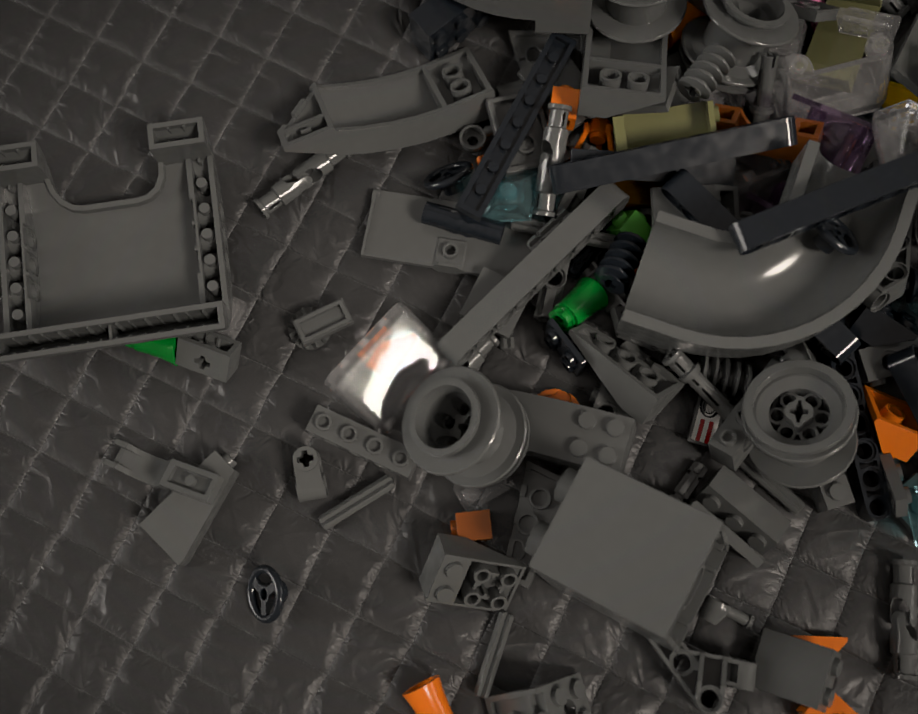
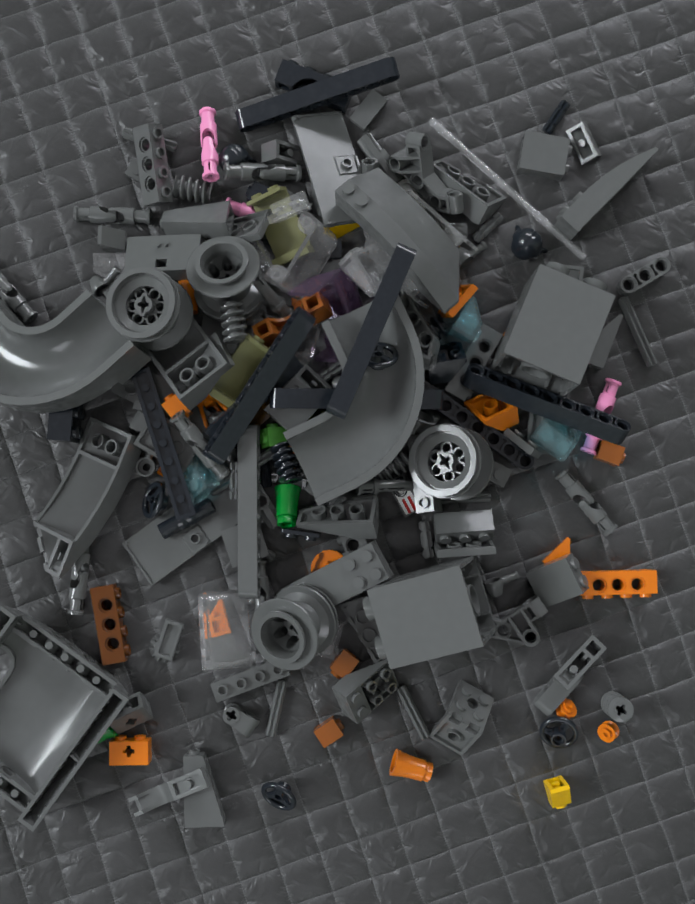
camera: 45 degrees left, 10 degrees up
none -> reddish brown brick [90,583,131,665]
none -> orange brick [109,734,152,766]
none -> dark orange brick [314,715,345,748]

